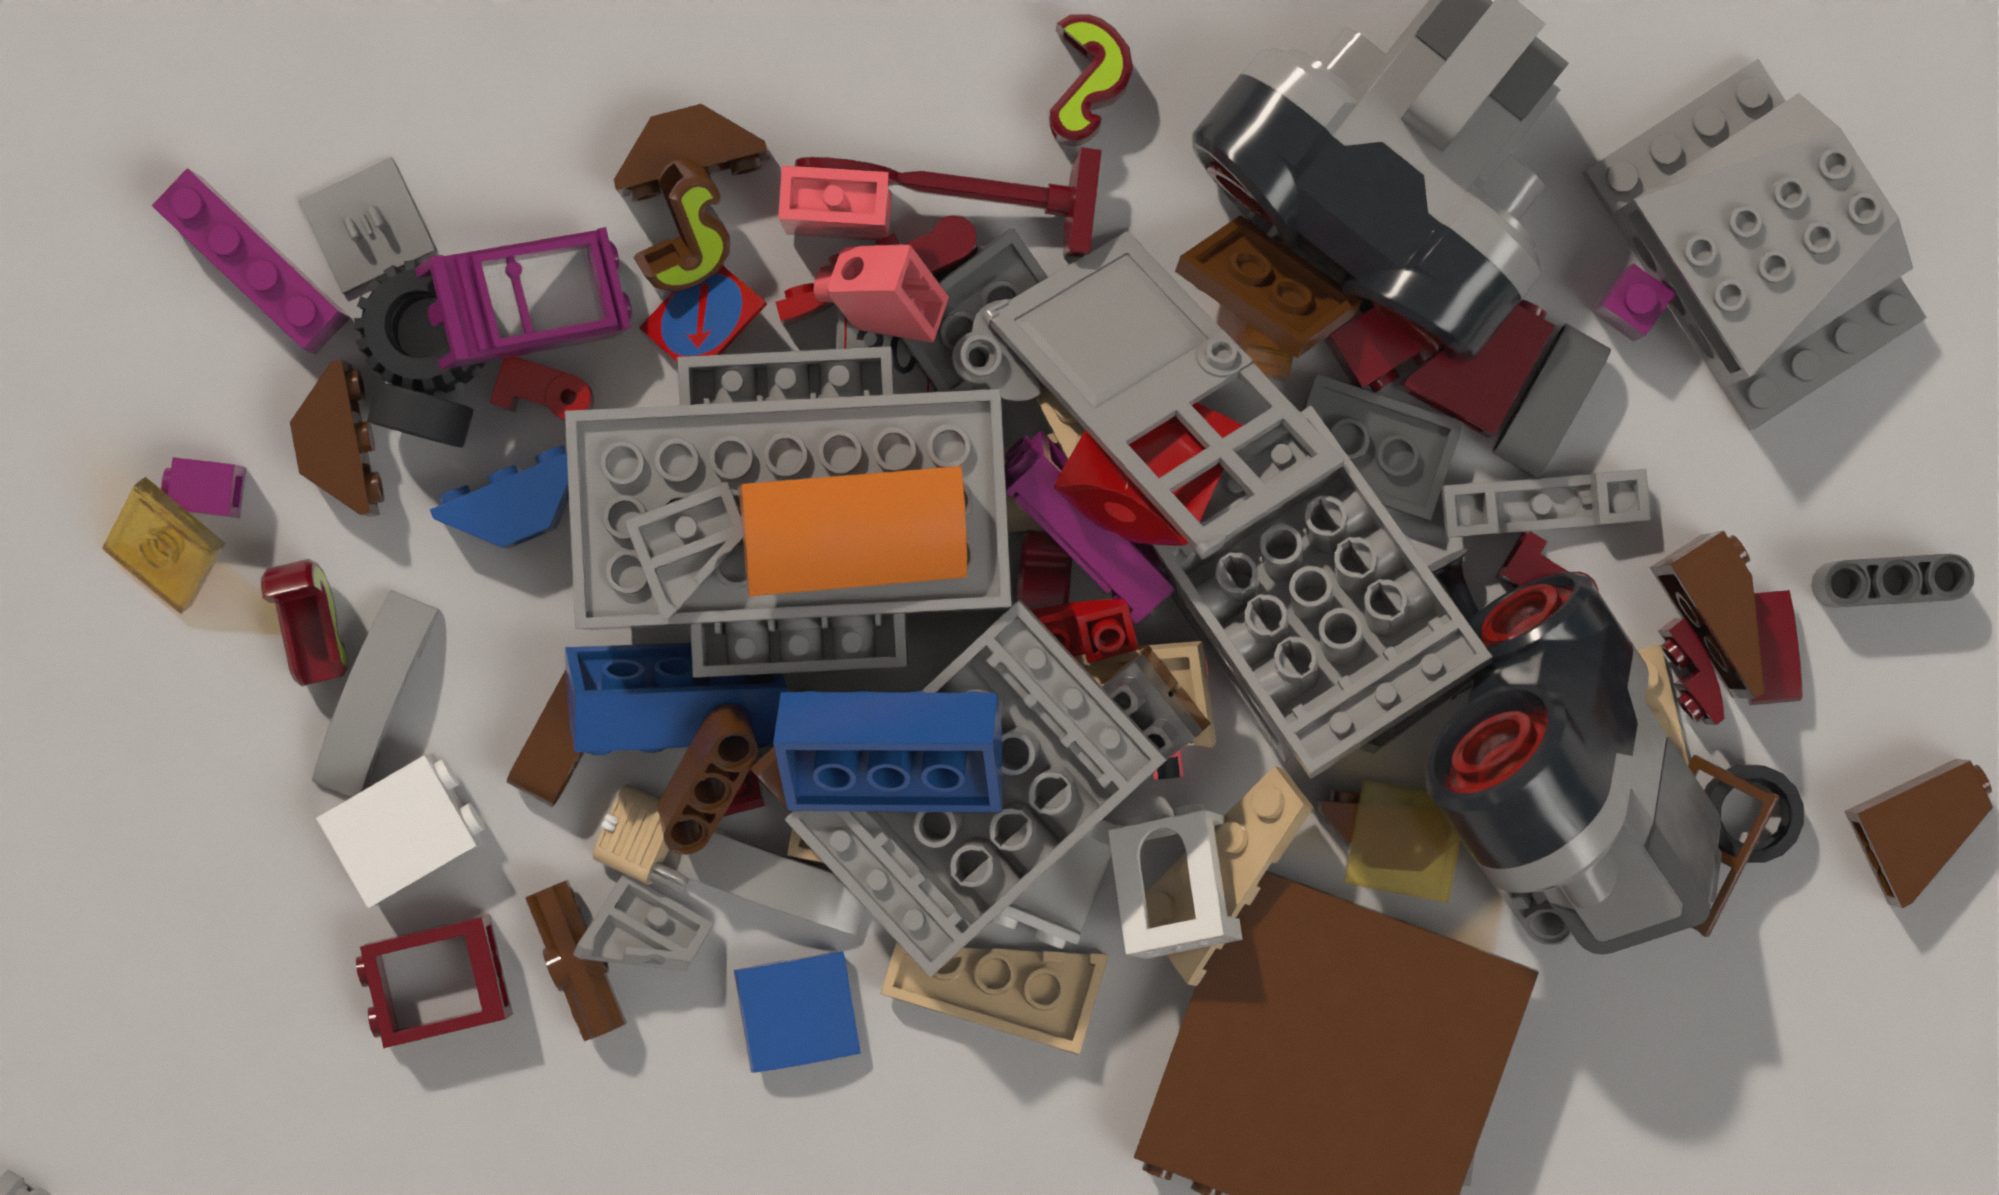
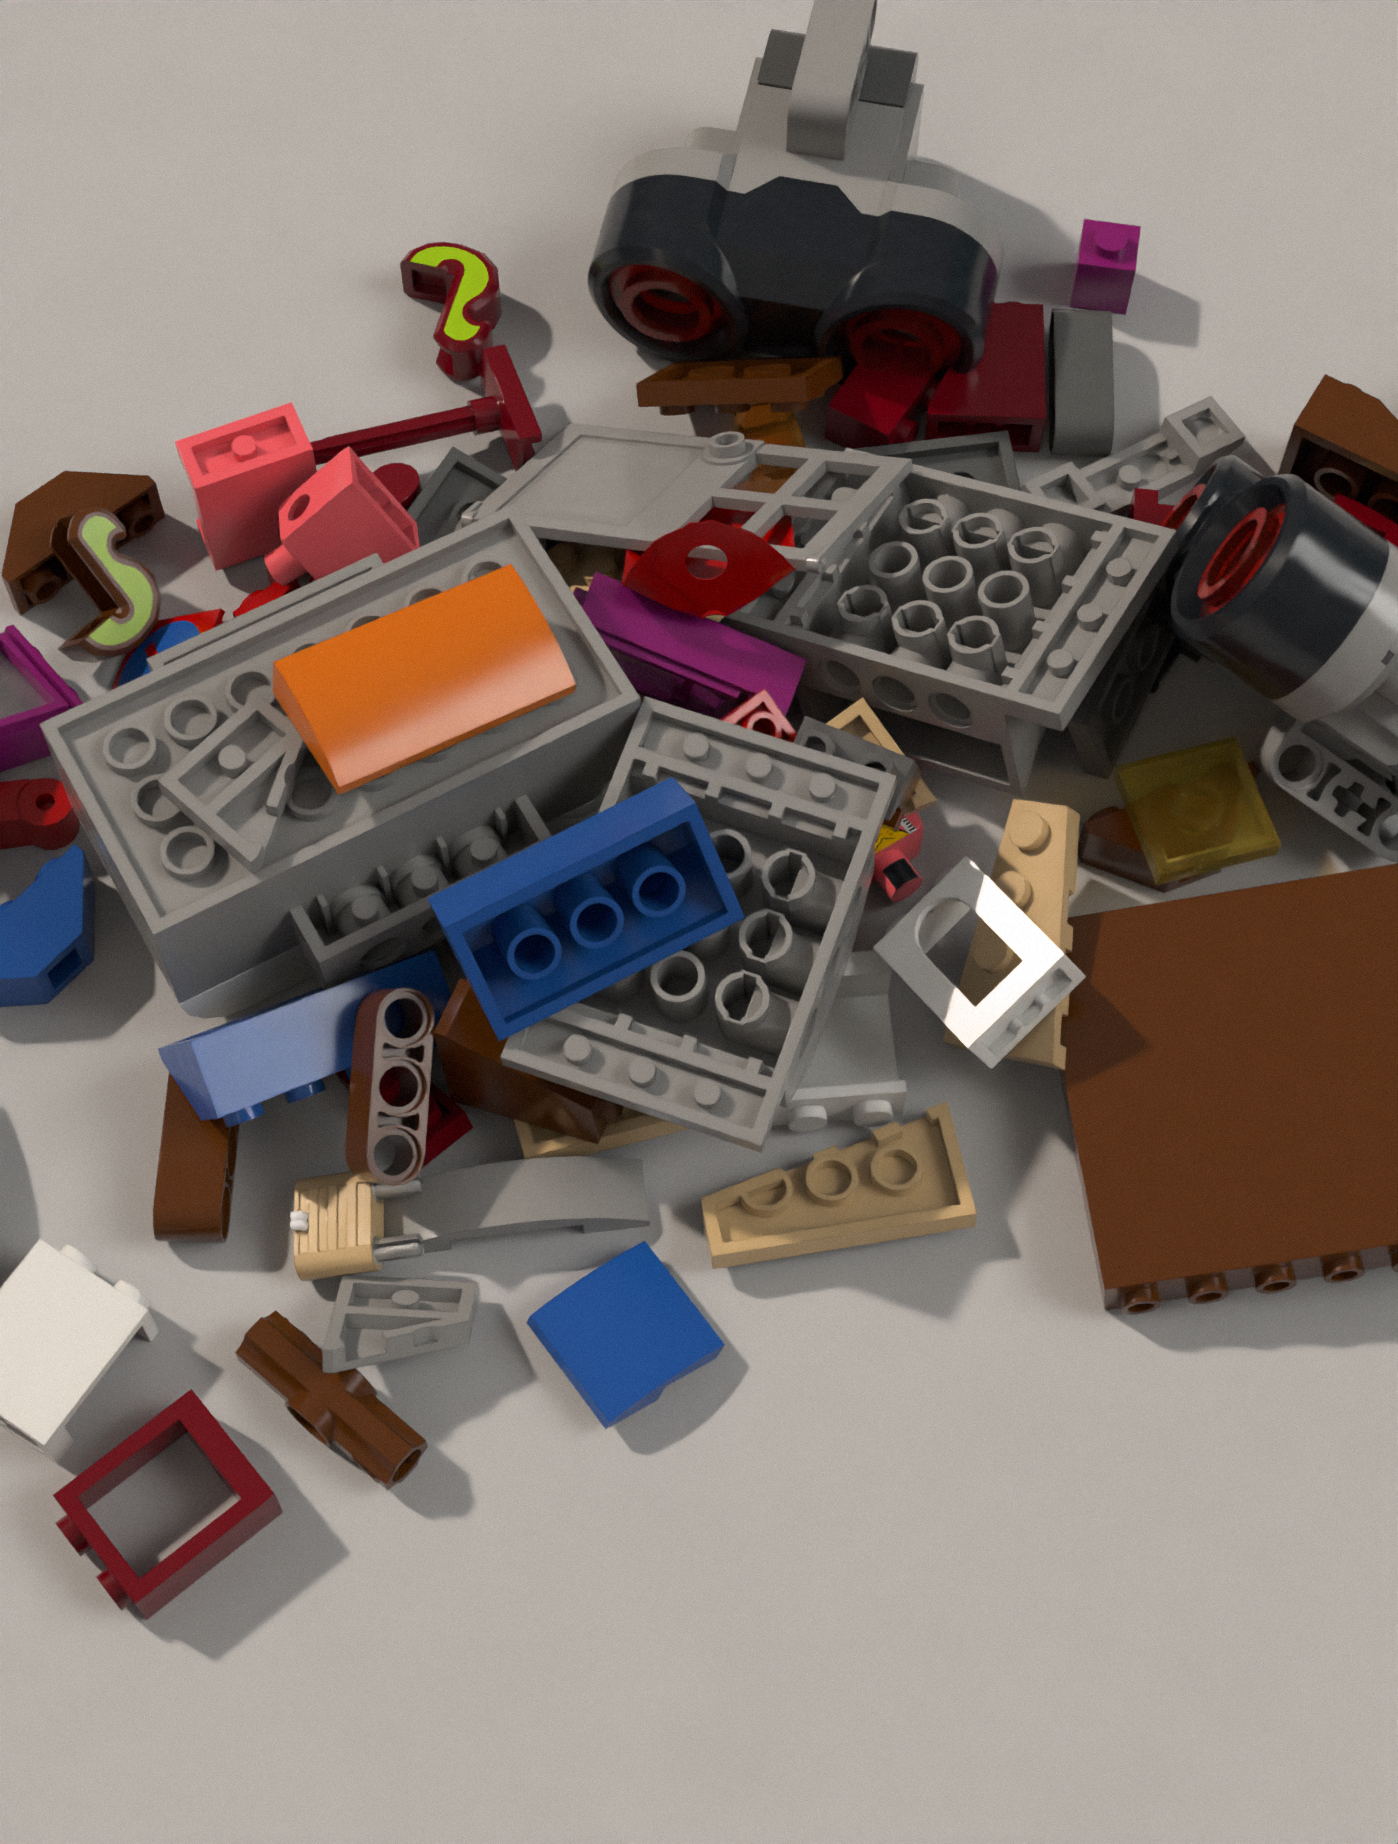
camera: 25 degrees left, 25 degrees down
light grey wedge [1582,59,1927,431] -> none

